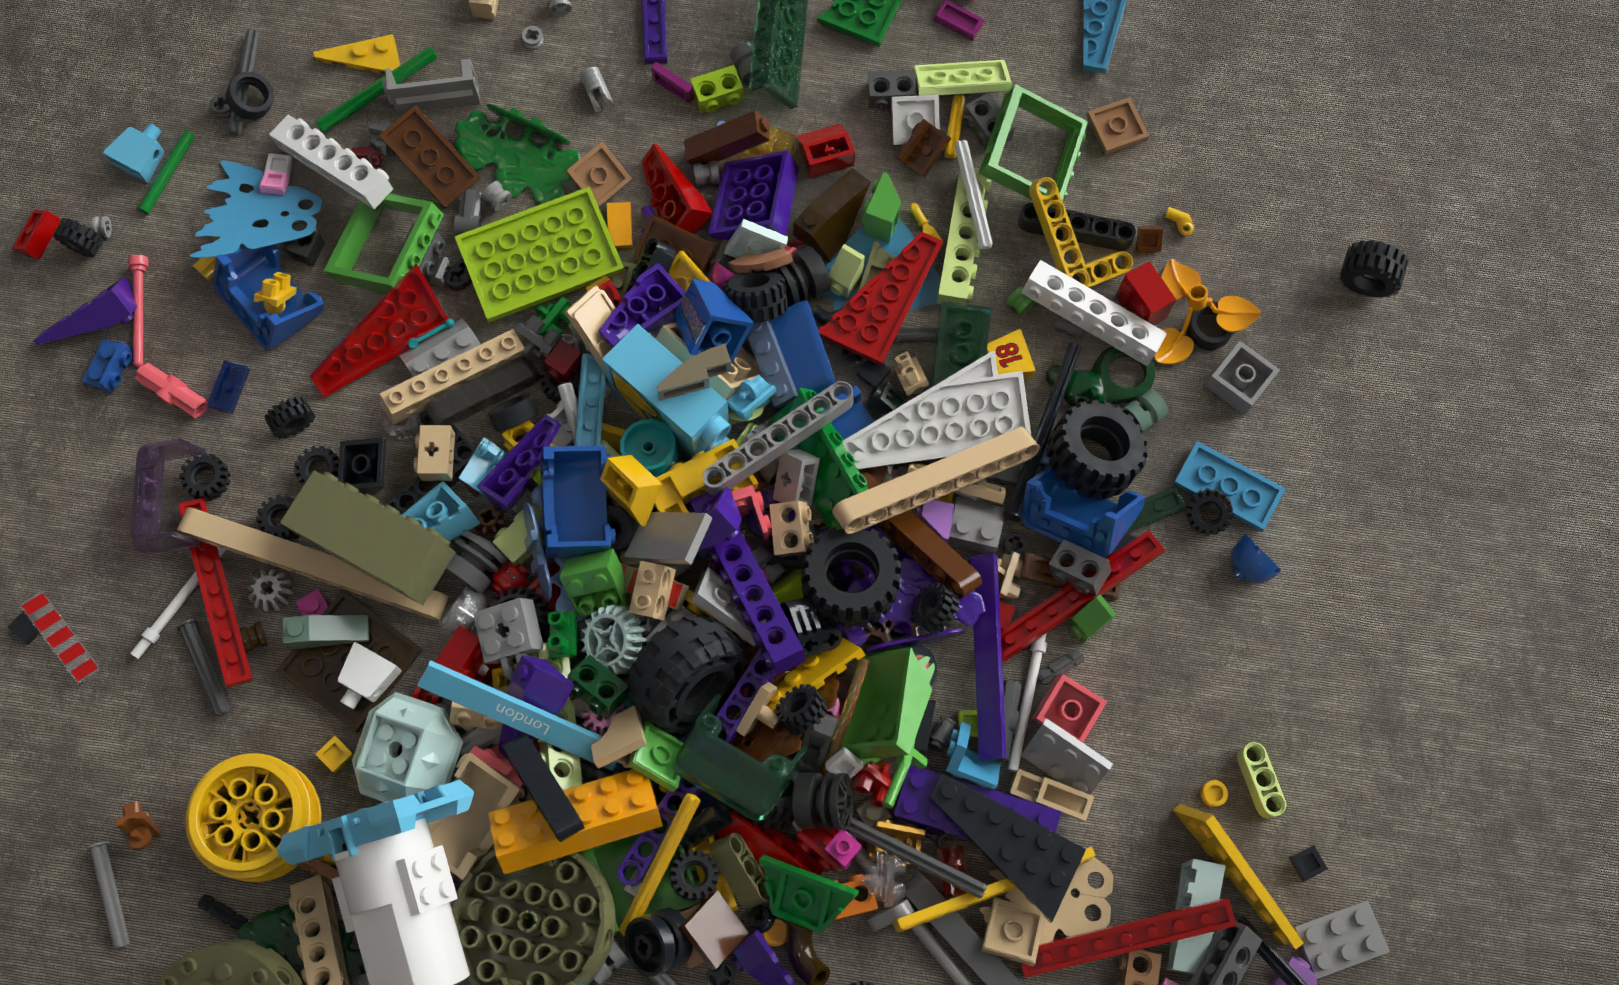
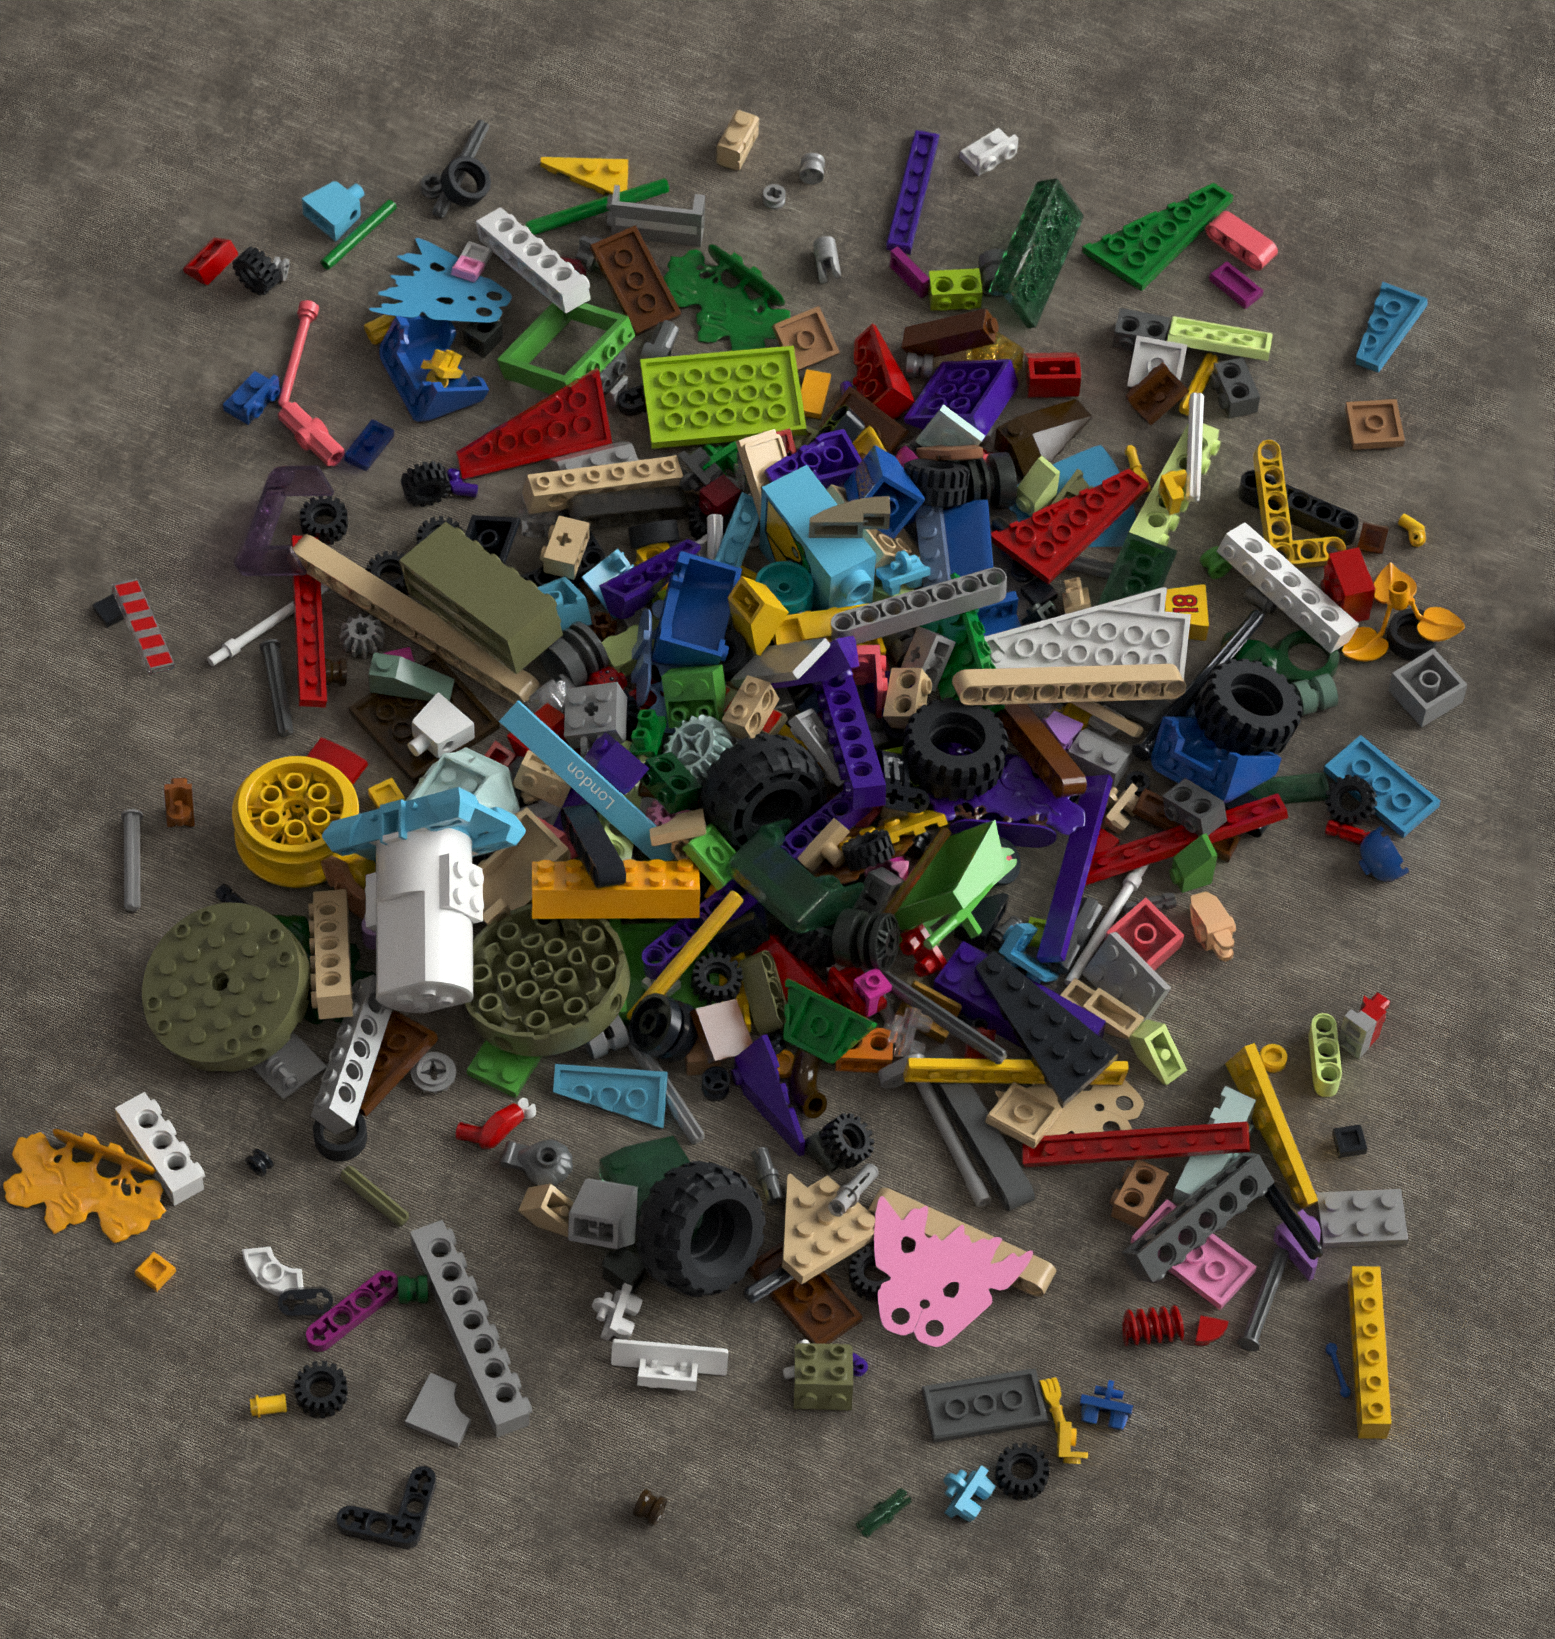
camera: 15 degrees right, 15 degrees down
dark purple wedge [33,277,137,345] -> none
teal hinge [408,318,454,348] -> none
light grey wheel [481,181,512,211] -> none
white plate [825,747,863,779] -> none
bright green slope [861,172,901,243] -> none
black tyre [911,583,960,634] -> none
bright green window [978,84,1088,201] -> none
none -> red slope [306,737,369,785]
none -> dark purple arm [447,468,478,498]
none -> yellowish green slope [1129,1019,1187,1085]
none -> yellow bracket [1158,470,1187,515]
none -> light nougat hinge [1190,891,1236,962]
none -> red axle [1325,820,1370,844]
none -> light grey hips [1338,992,1390,1059]

